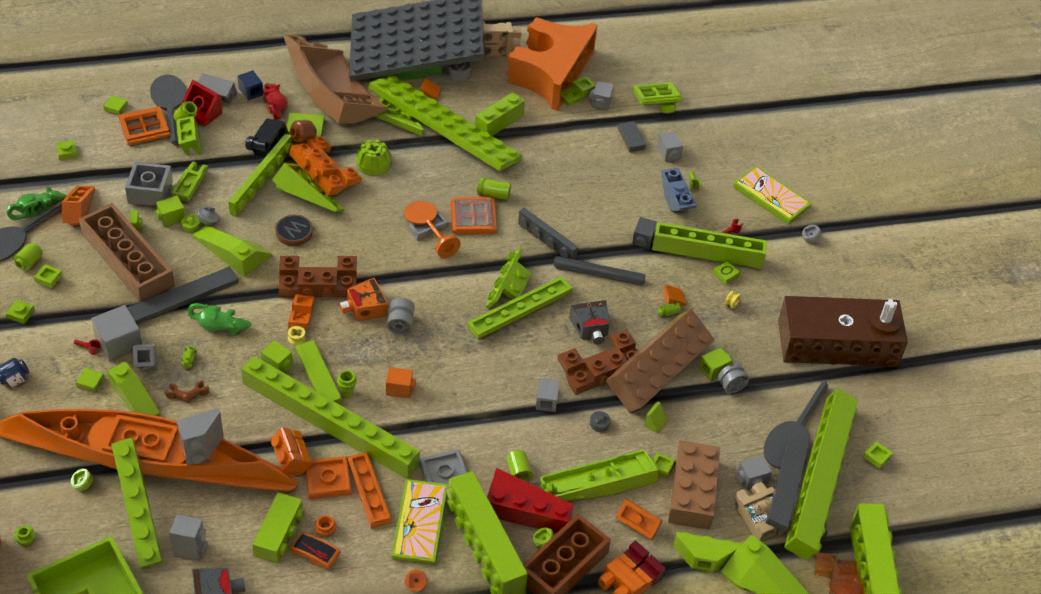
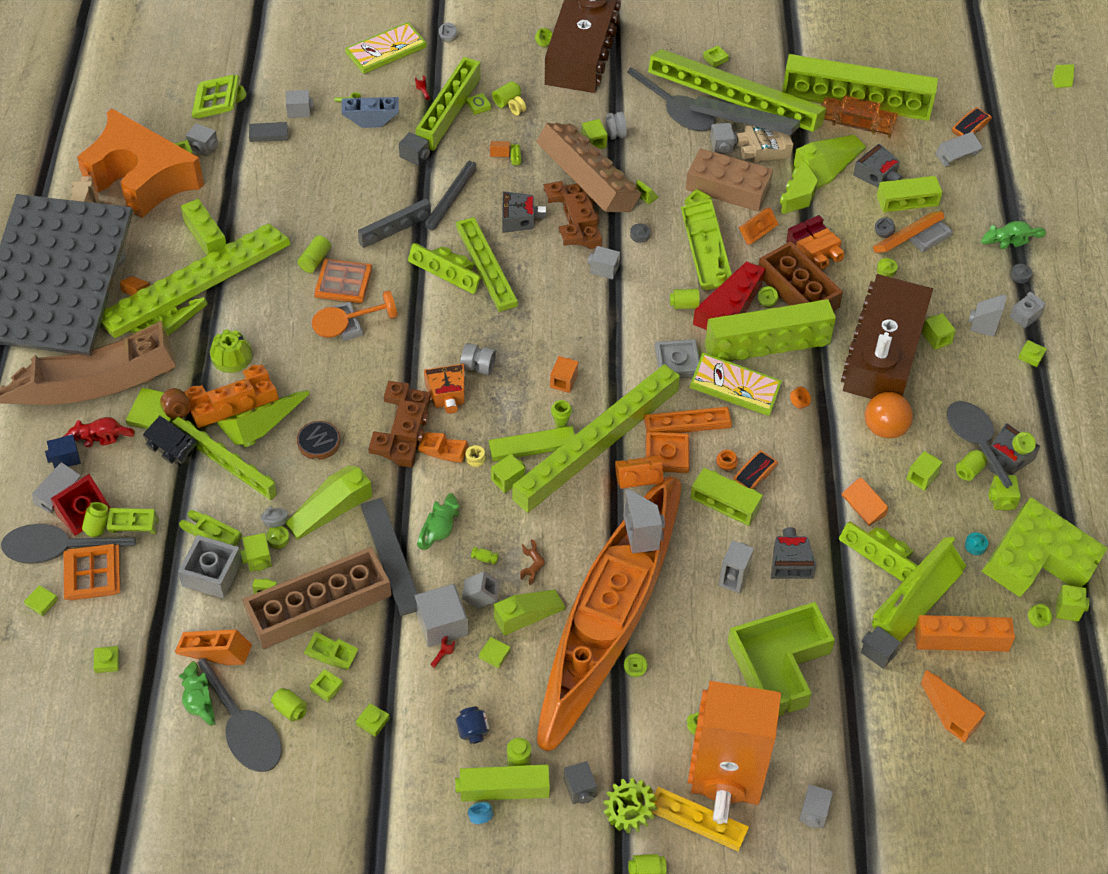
camera: 75 degrees left, 5 degrees up
lime plate [111,438,163,569] -> none
none -> lime slope [303,631,358,670]
none -> lime brick [492,81,521,108]

